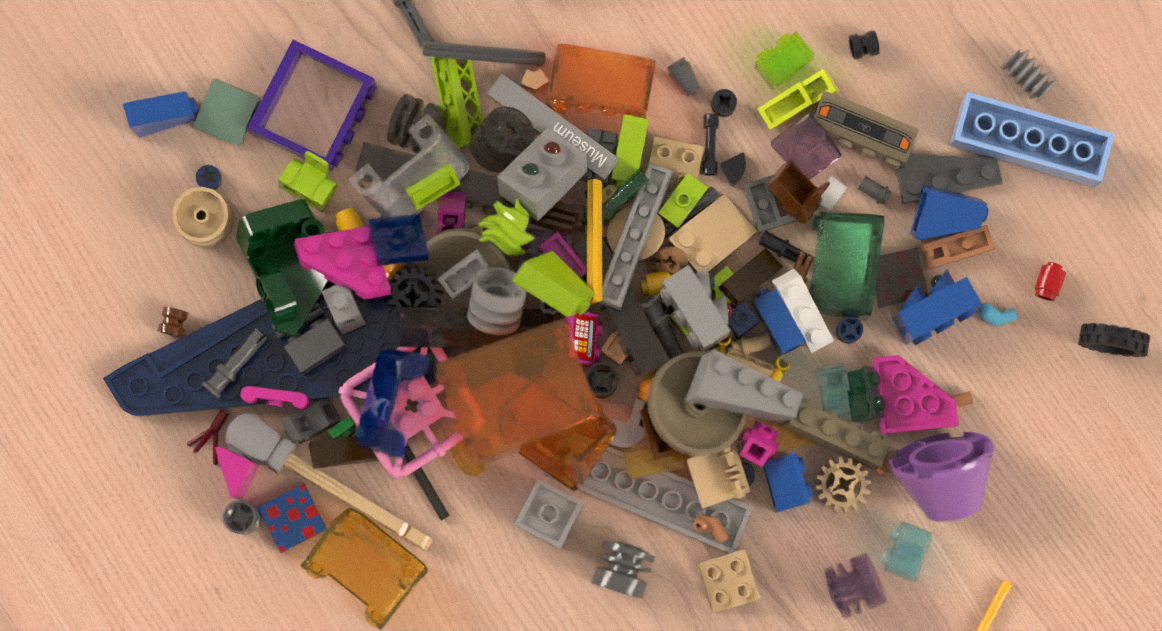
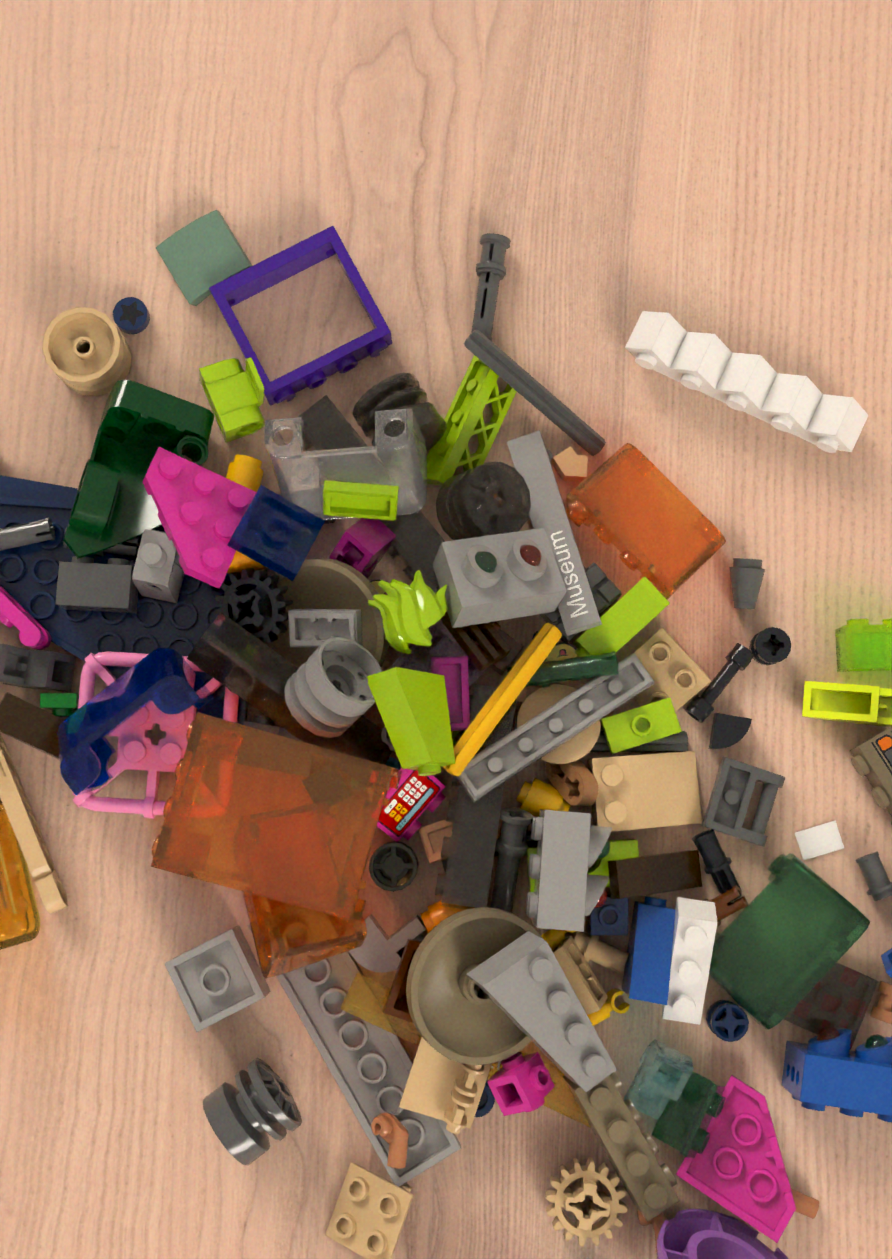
camera: 40 degrees right, 0 degrees up
blue slope [123,91,199,138] -> none
pearl dark grey bar [390,429,450,521] -> none
blue slope [763,453,813,513] -> none
reddish brown piece [766,160,830,224] -> none
slope [770,112,842,180] -> none

